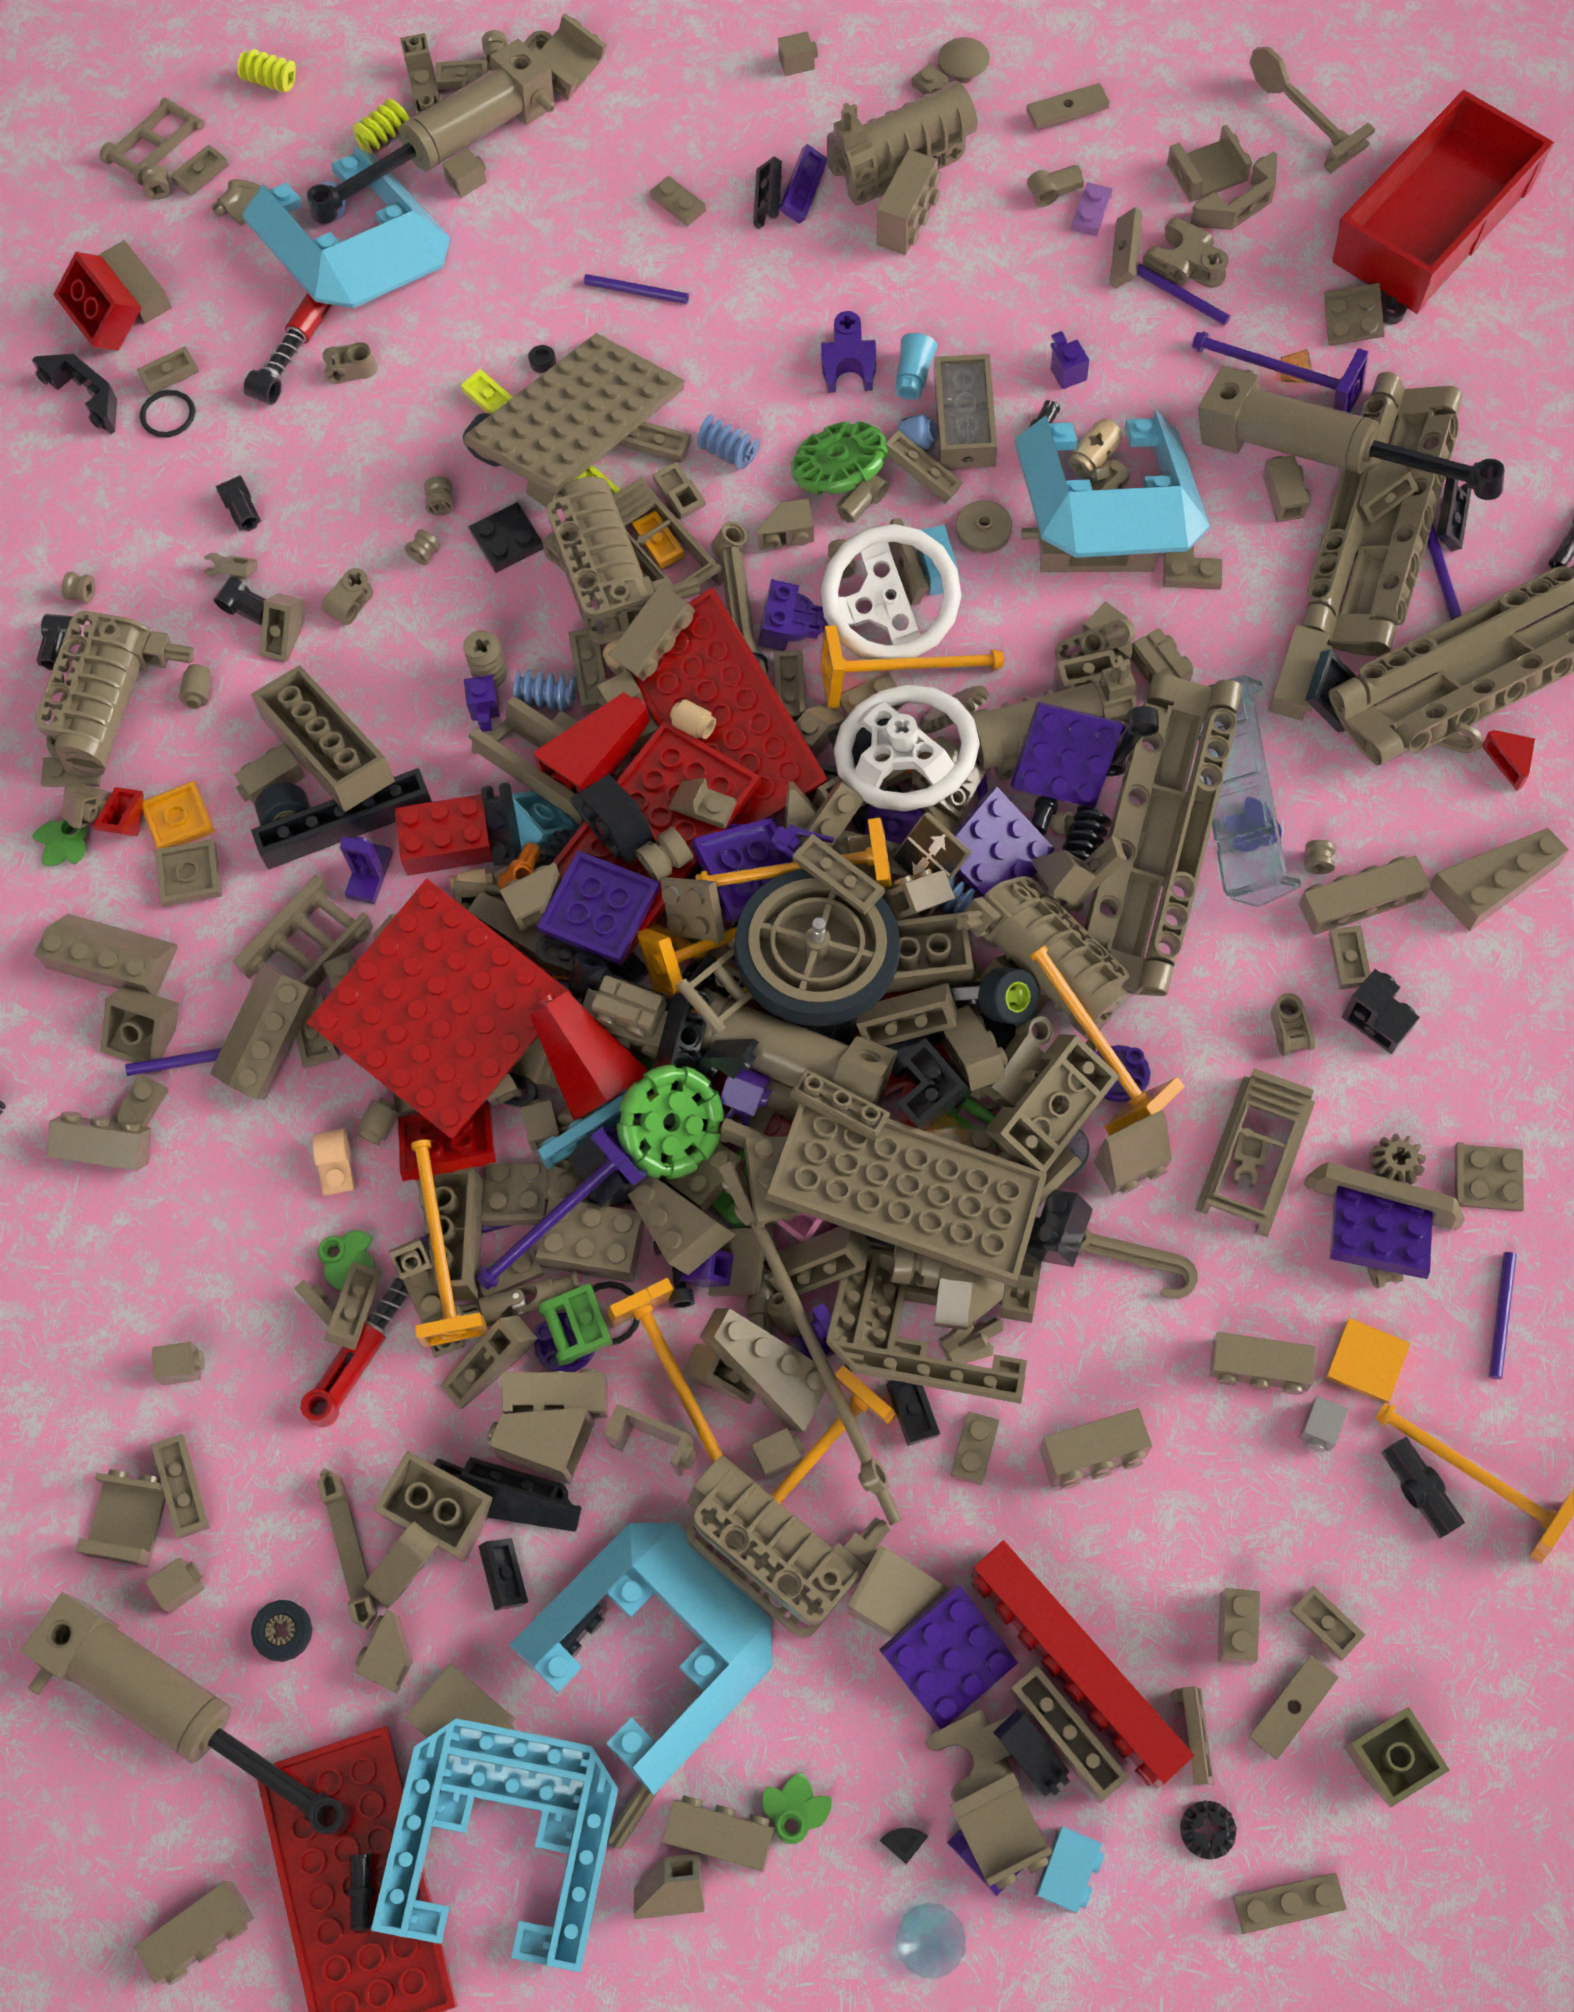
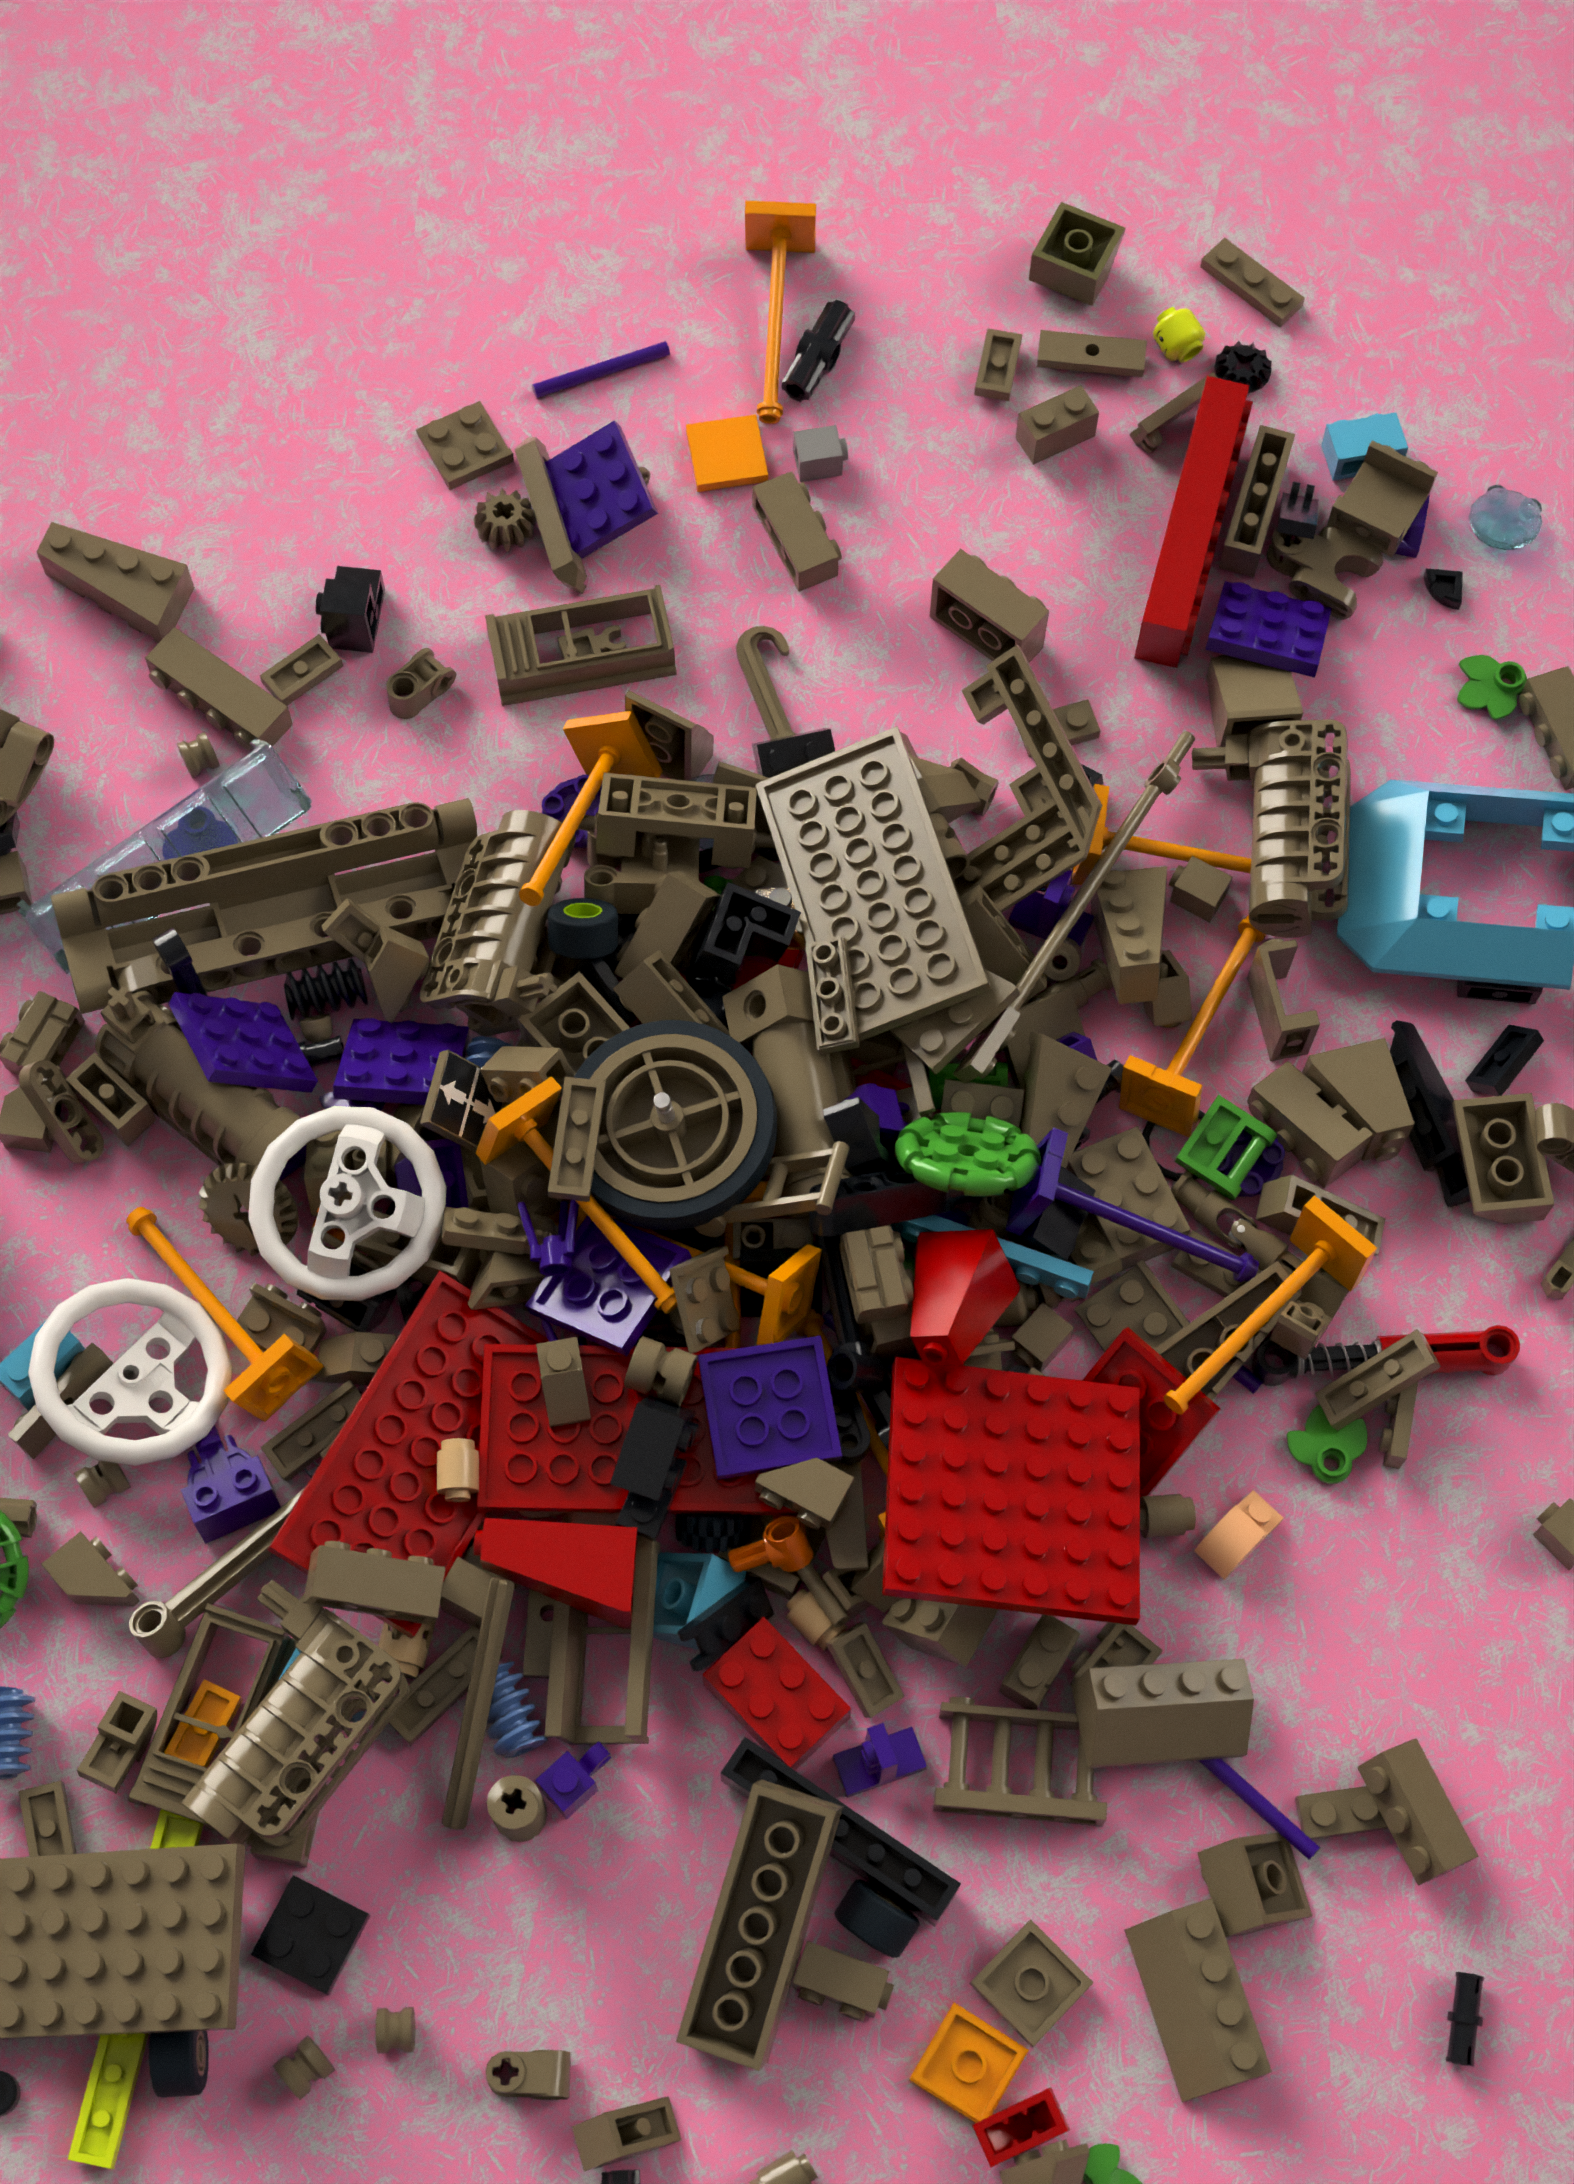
camera: 130 degrees left, 0 degrees up
none -> dark tan axle [442,1577,515,1830]
none -> dark tan plate [825,1622,905,1718]
none -> neon yellow head [1153,307,1206,363]

